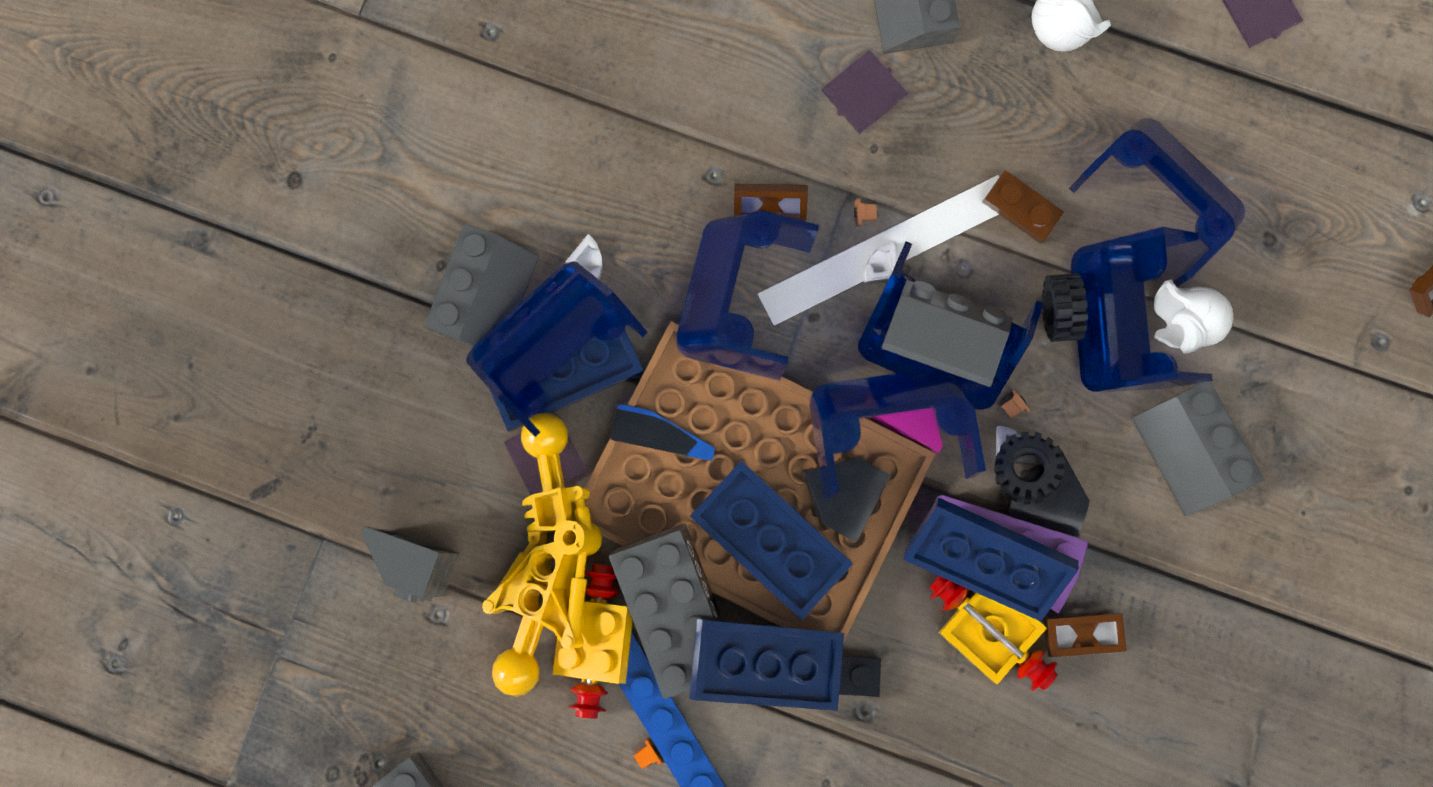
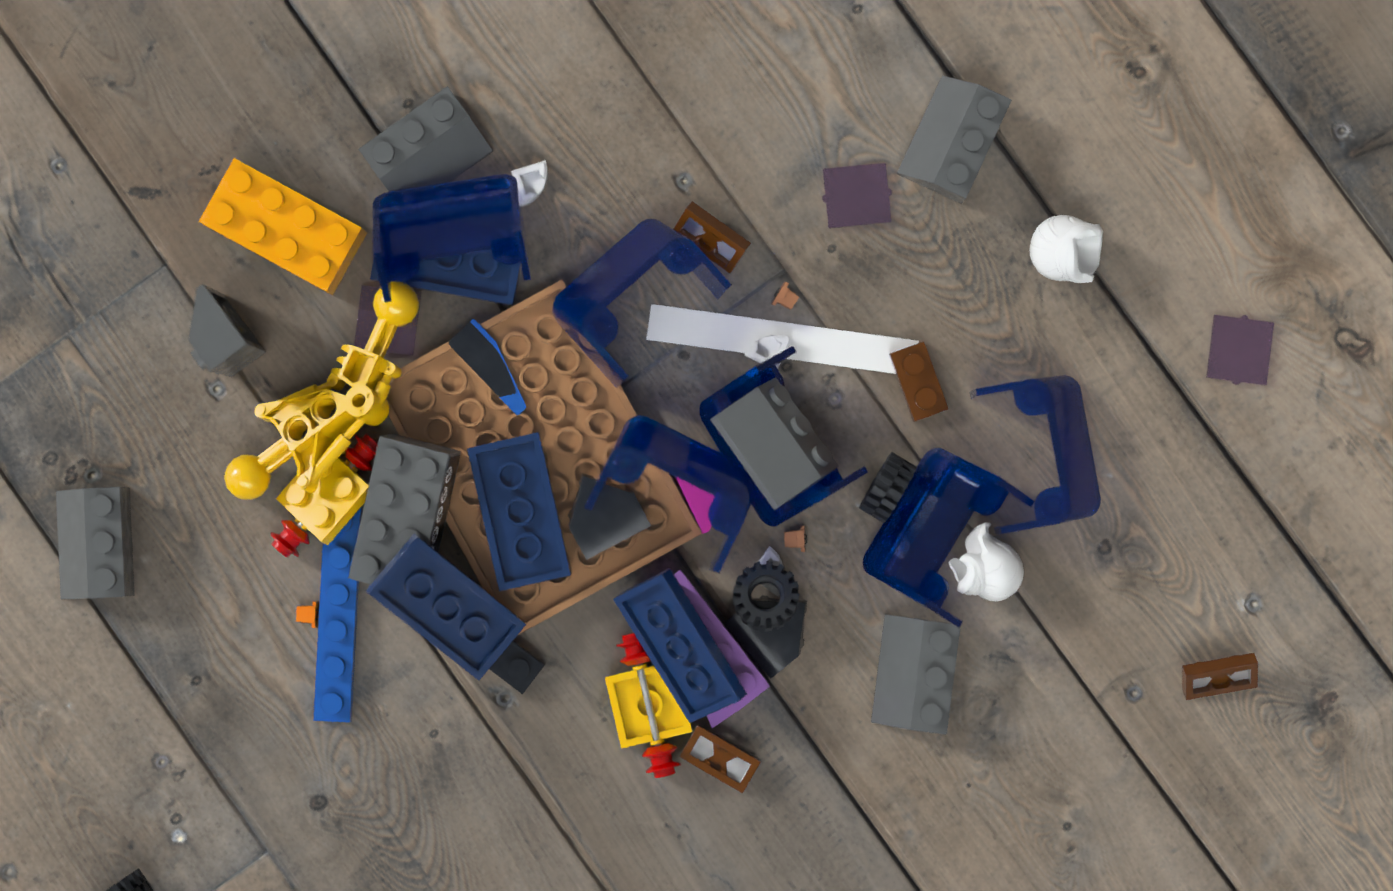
camera: 35 degrees right, 5 degrees up
none -> light orange brick [199,158,367,295]

